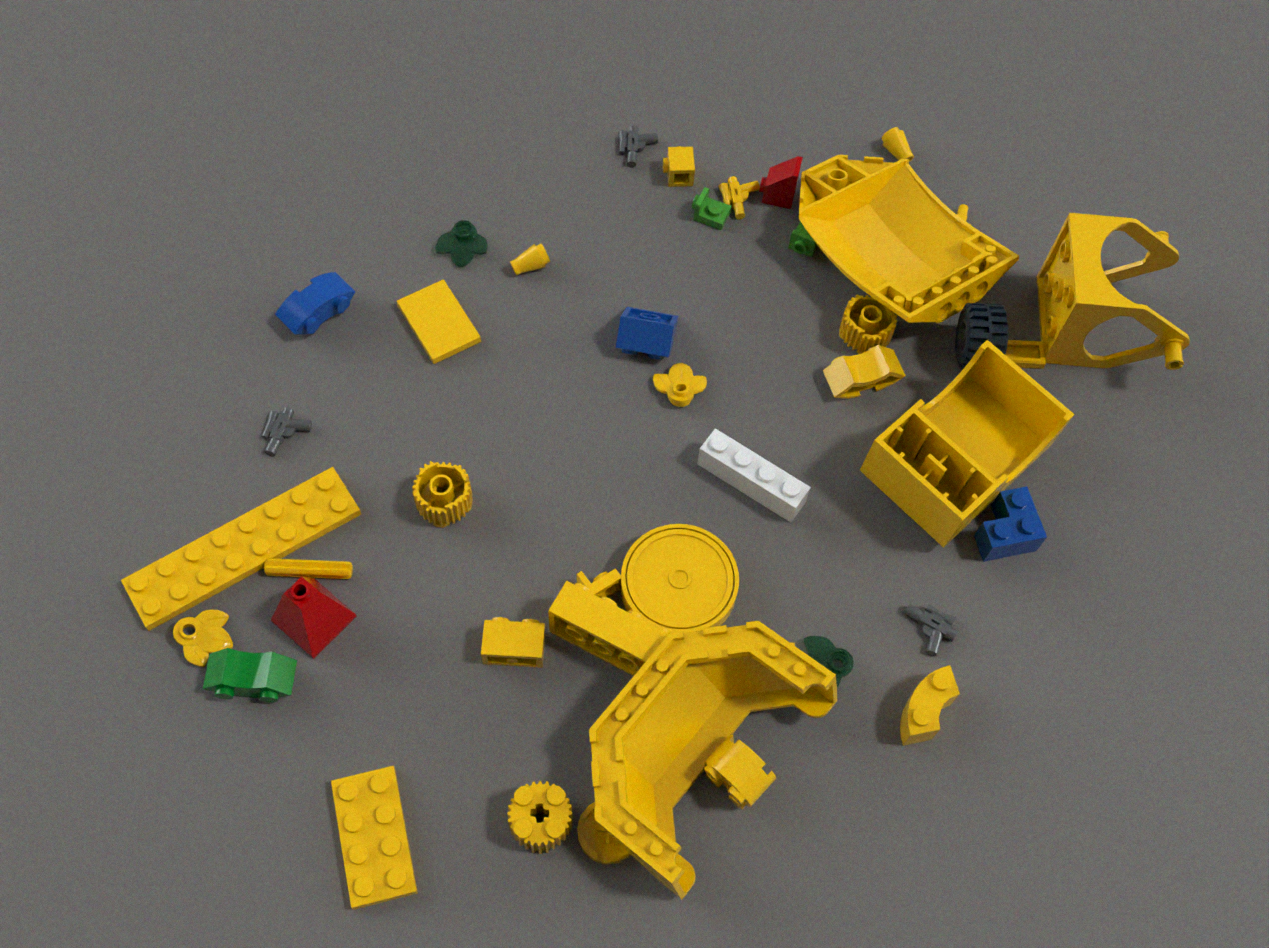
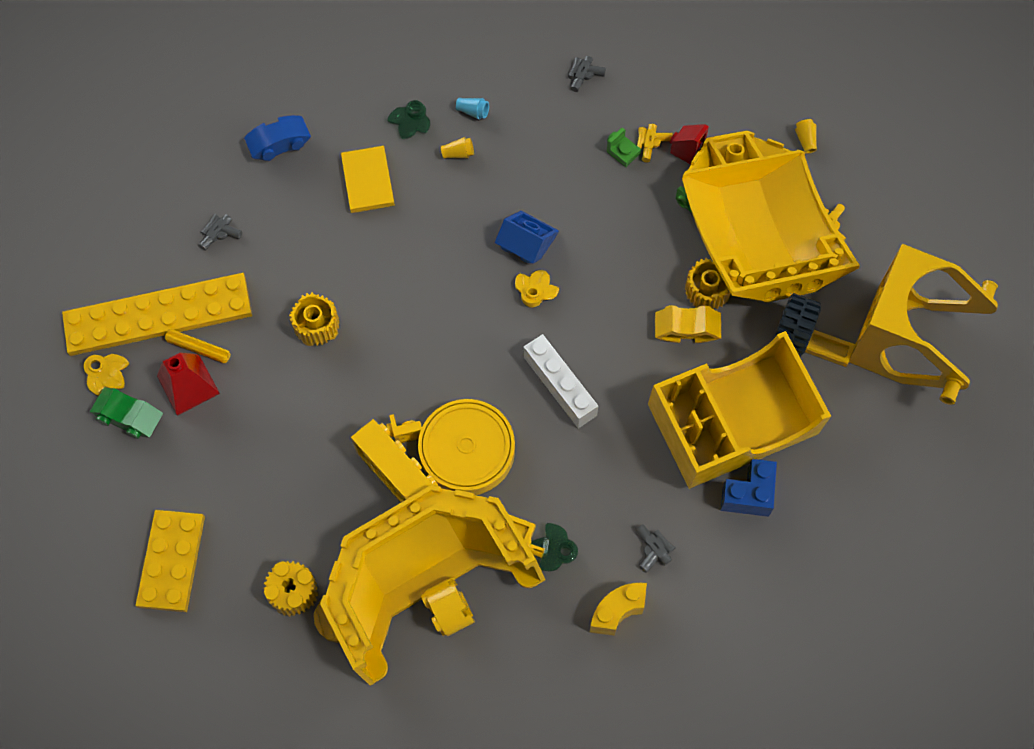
camera: 25 degrees right, 5 degrees up
yellow brick [481,617,546,668] -> none
yellow brick [663,146,695,187] -> none
none -> medium azure cone [456,98,489,119]

